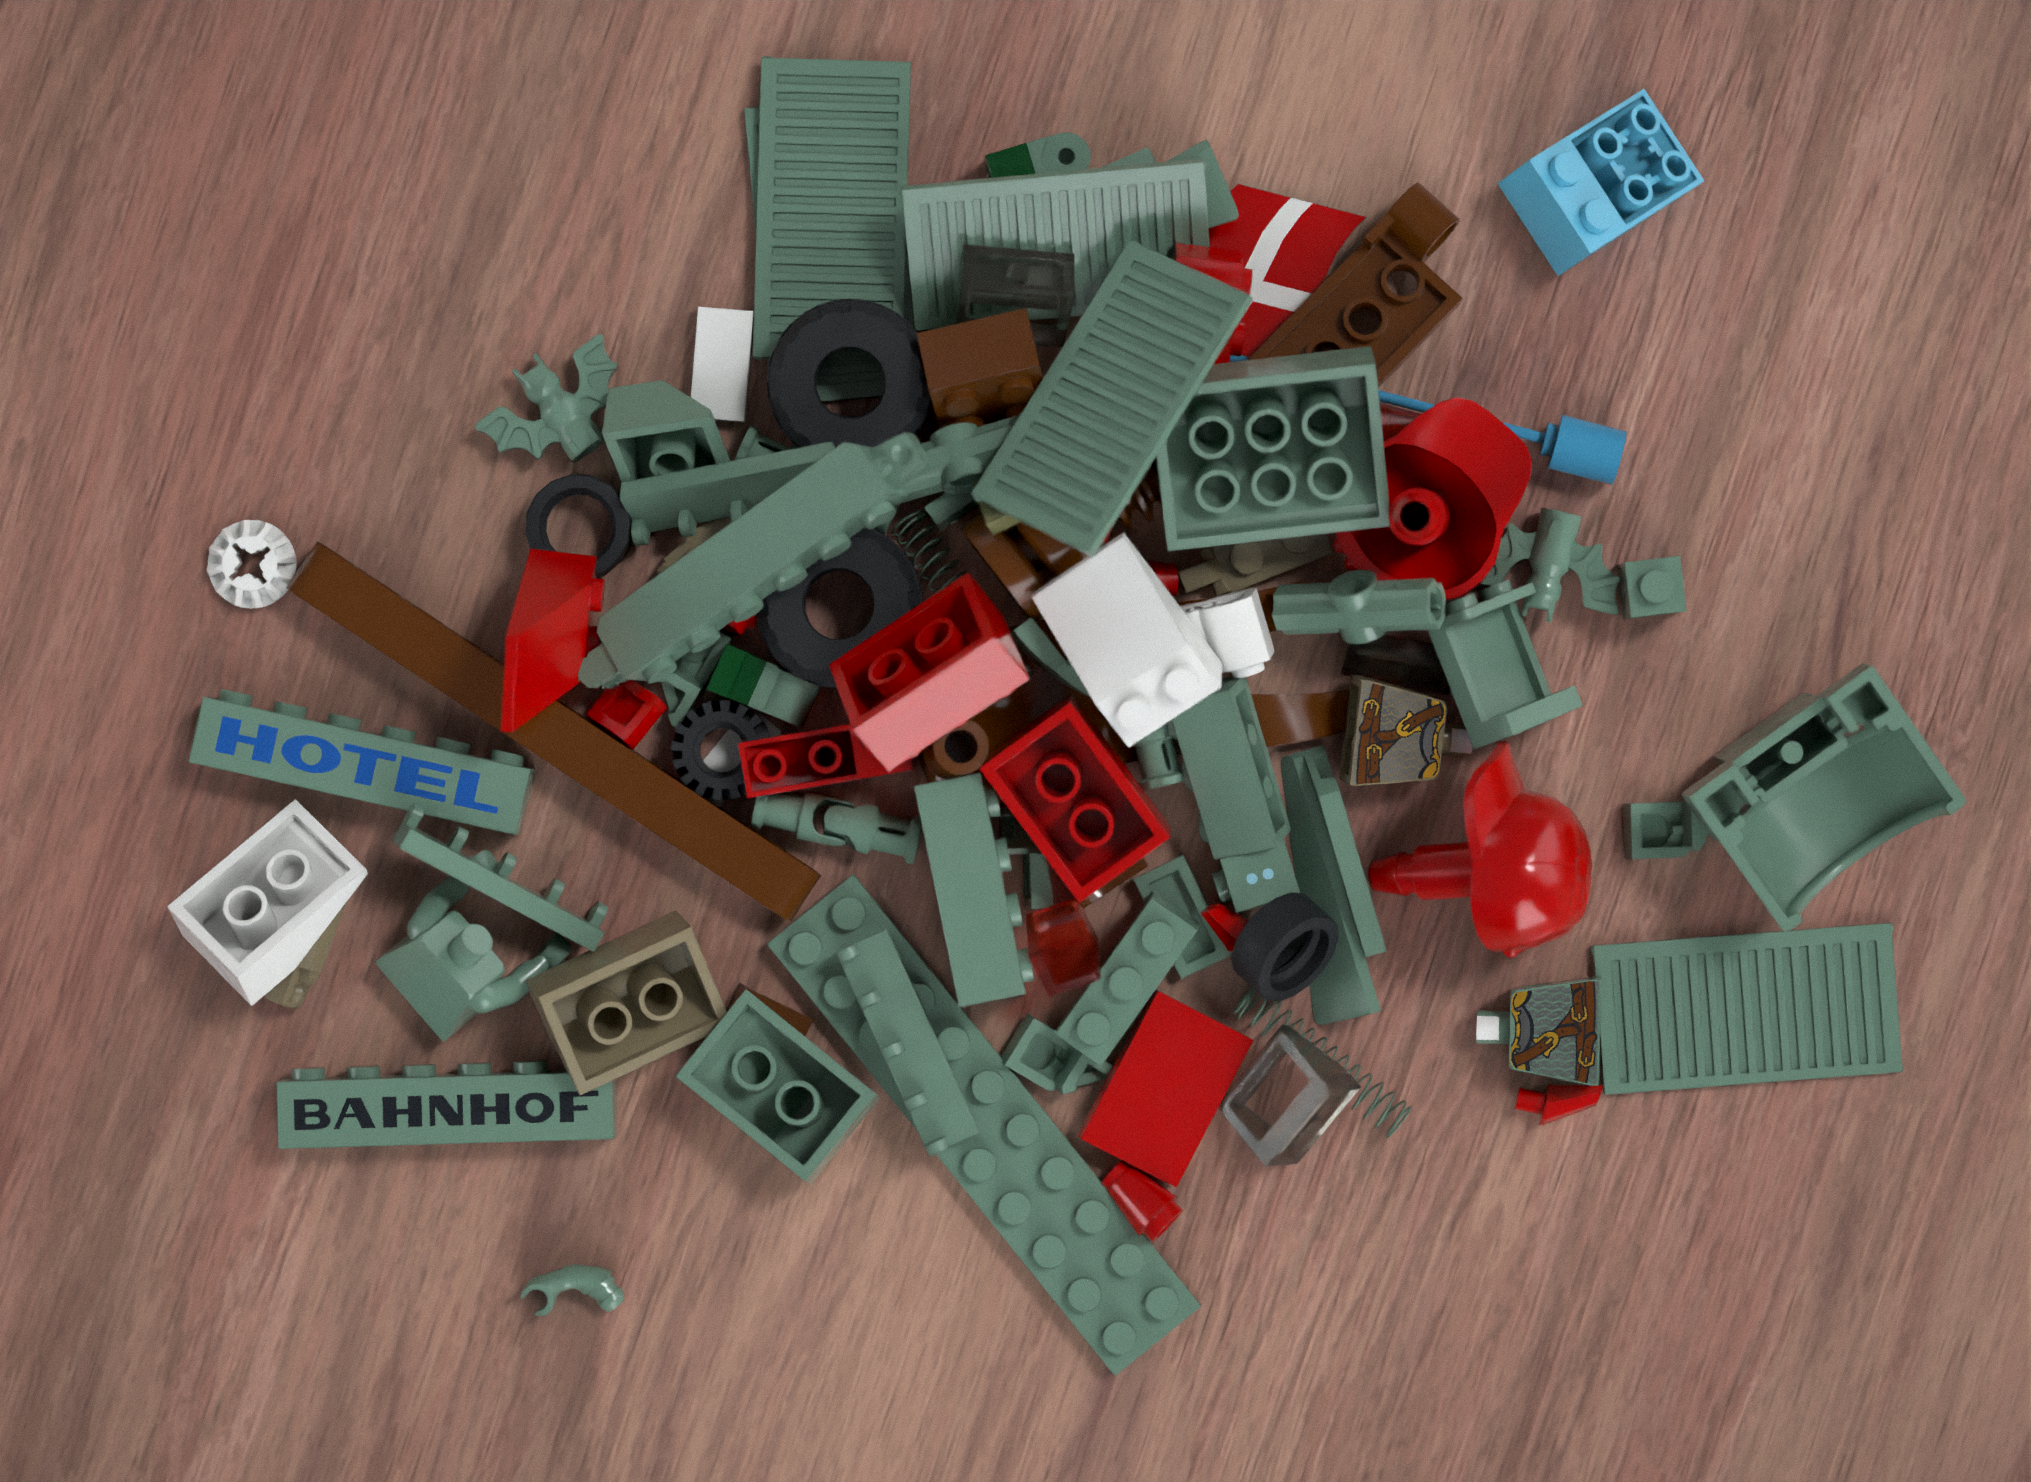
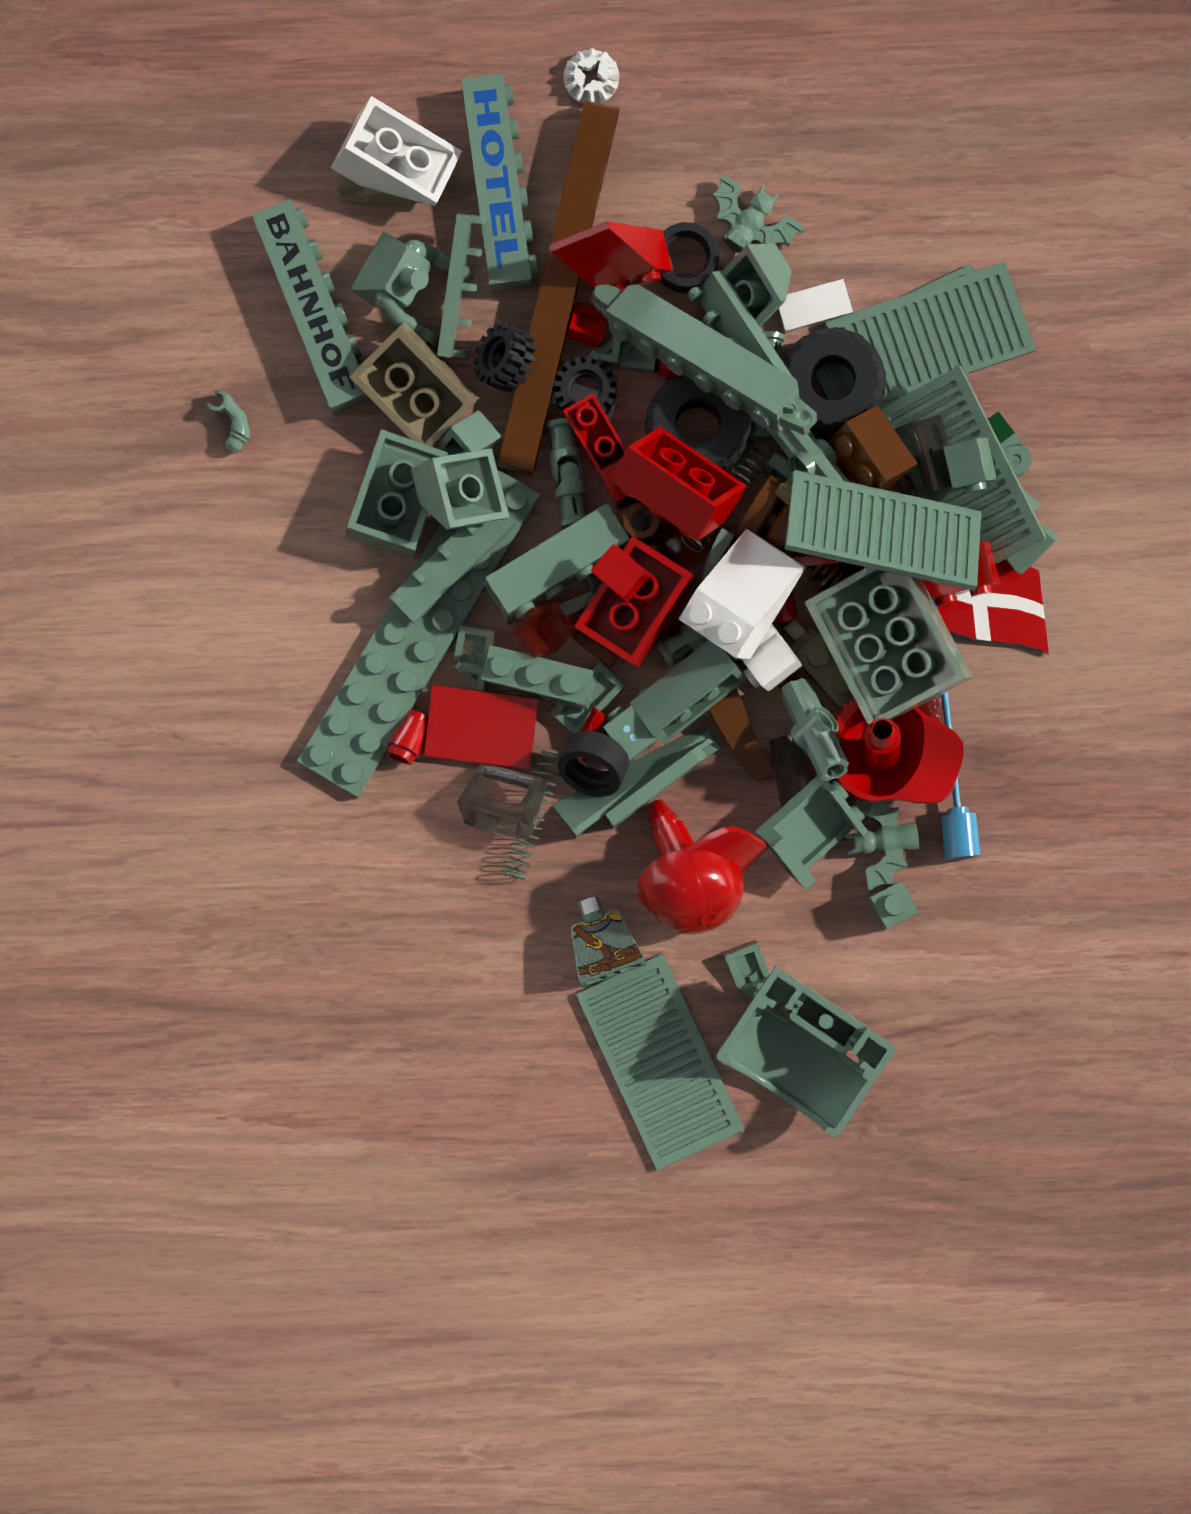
camera: 65 degrees right, 5 degrees down
leg [706,644,821,728] -> none
reddish brown hinge [1248,182,1462,388] -> none
torso [1339,674,1473,786] -> none
medium azure slope [1497,89,1704,276] -> none
red bar [1514,1084,1603,1125] -> none
none -> sand green slope [411,448,510,529]
none -> sand green brick [437,410,502,455]
none -> black tyre [473,322,536,392]
none -> red panel [590,544,651,602]
none -> sand green brick [943,437,997,493]

